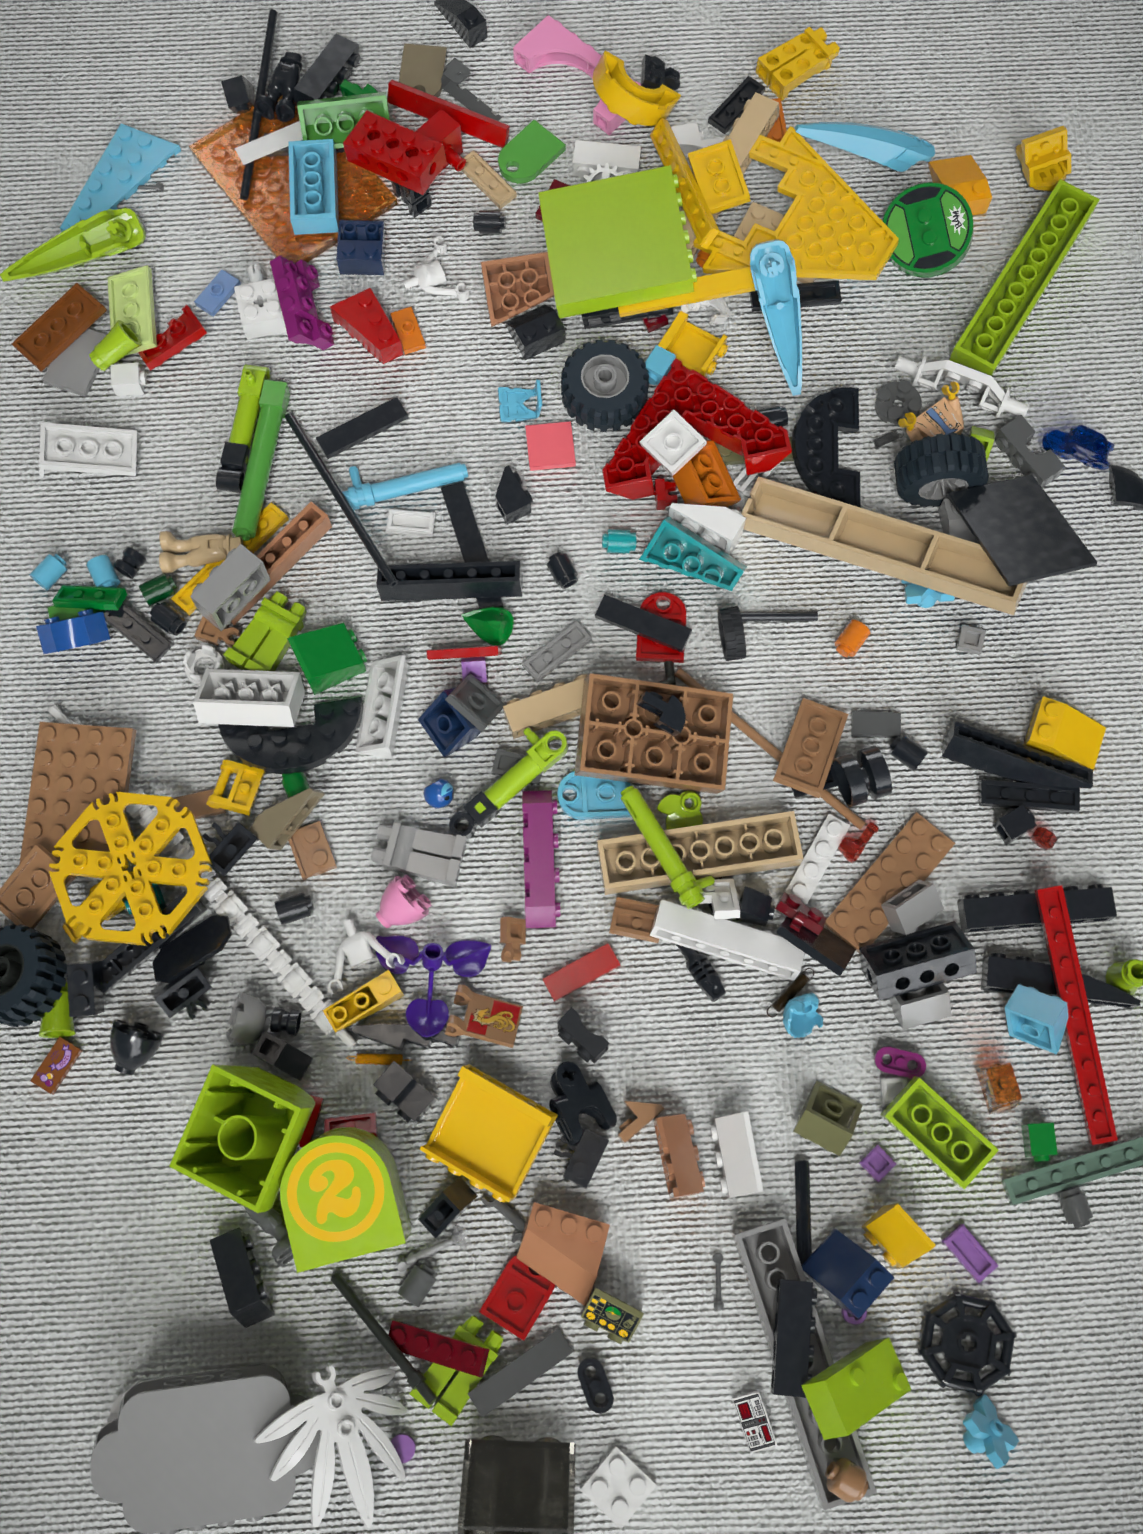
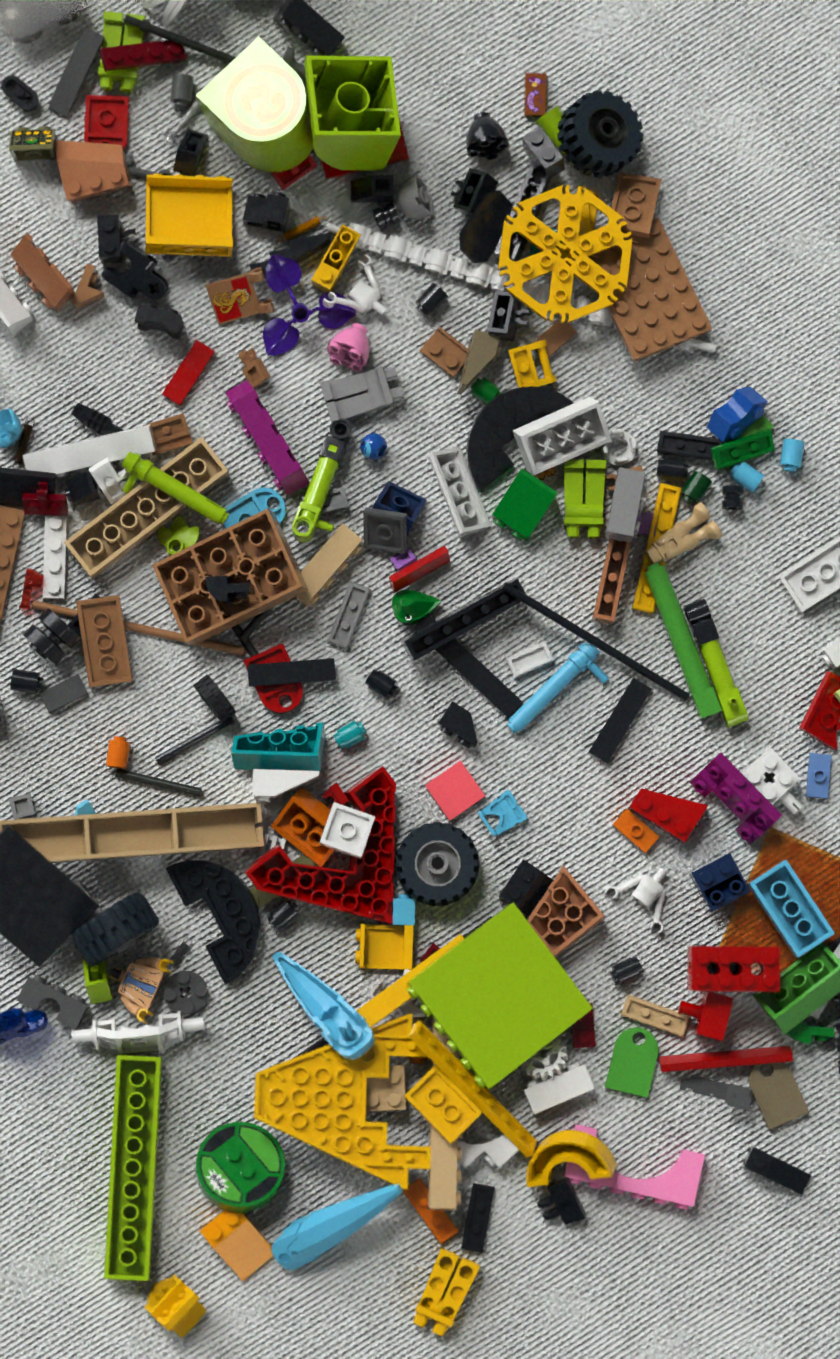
camera: 150 degrees right, 10 degrees up
none -> pearl dark grey bar [115,768,202,797]

